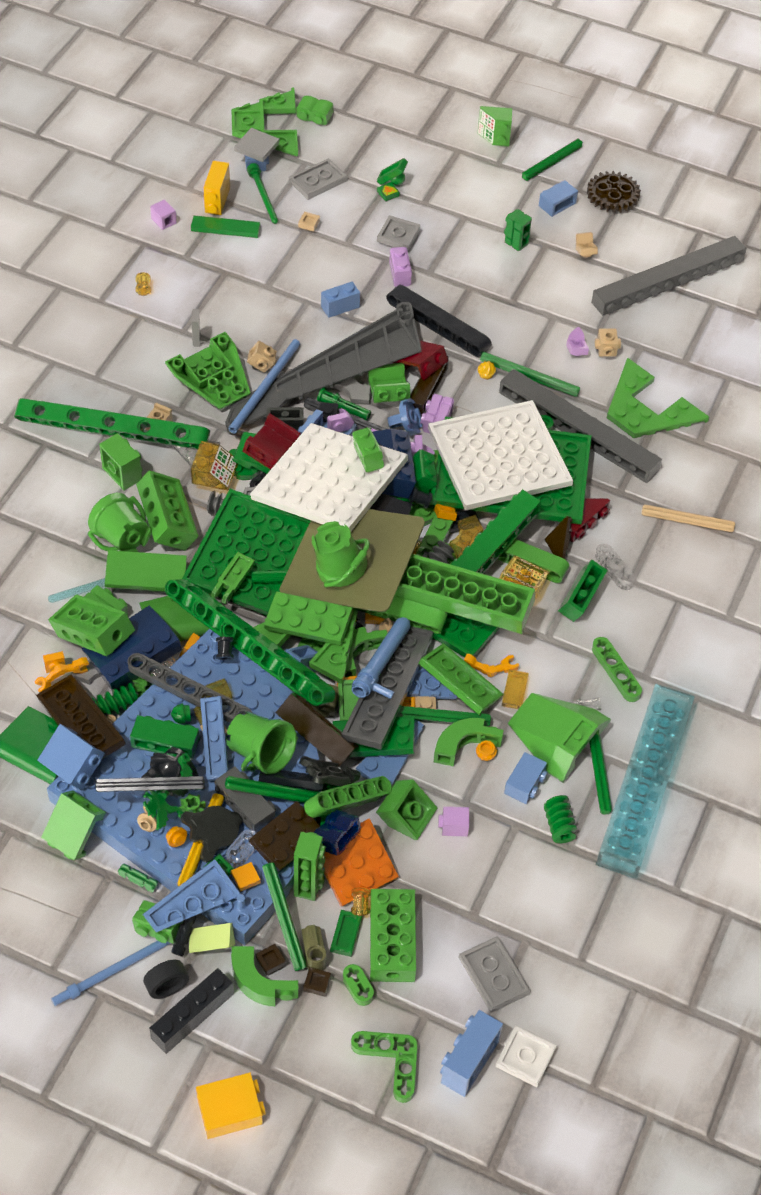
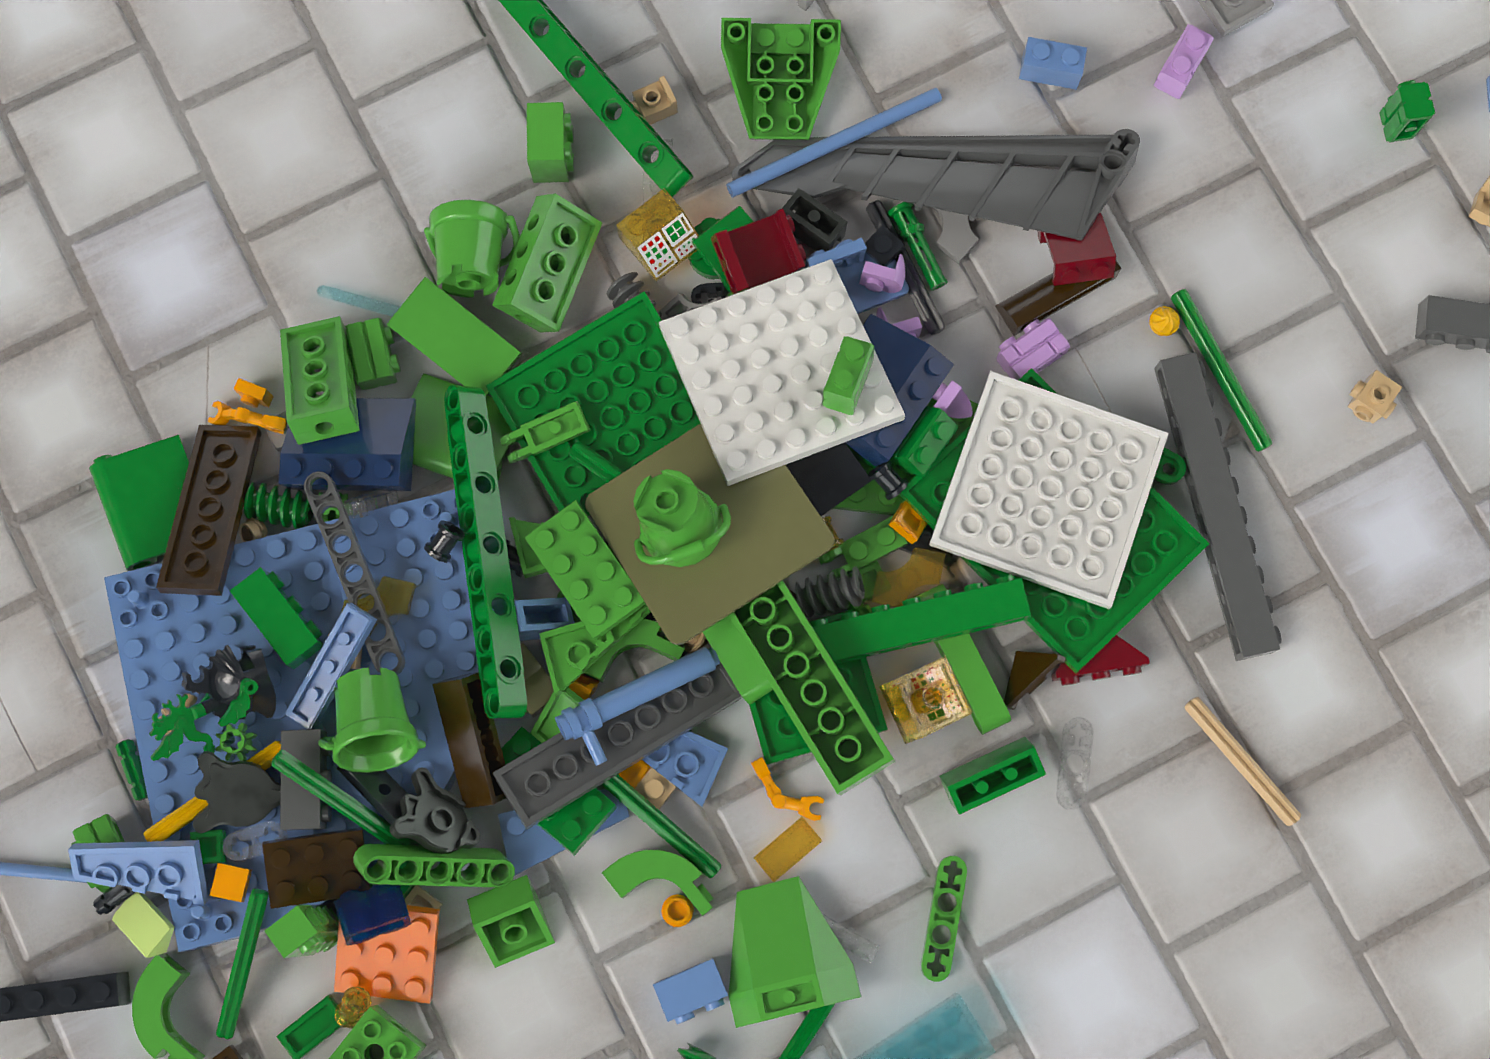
camera: 40 degrees right, 25 degrees up
medium blue panel [37,724,105,789] -> none
panel [41,790,106,860] -> none
axle [95,776,205,792] -> none
black tyre [143,959,189,999] -> none
light orange plate [166,826,187,847] -> none
green plate [171,703,191,724] -> none
light orange plate [179,633,200,657] -> none
tan brick [247,340,277,373] -> none
dark brown plate [255,944,286,975] -> none
olive piece [301,925,326,971] -> none
bright green panel [368,363,410,403] -> none
black beam [386,284,492,357] -> none
medium blue tile [387,398,422,436] -> none
bright green tile [418,643,503,715] -> none
lavender brick [438,807,469,837] -> none
lavender plate [566,327,589,356] -> none
bright green wing [607,358,709,438] -> none

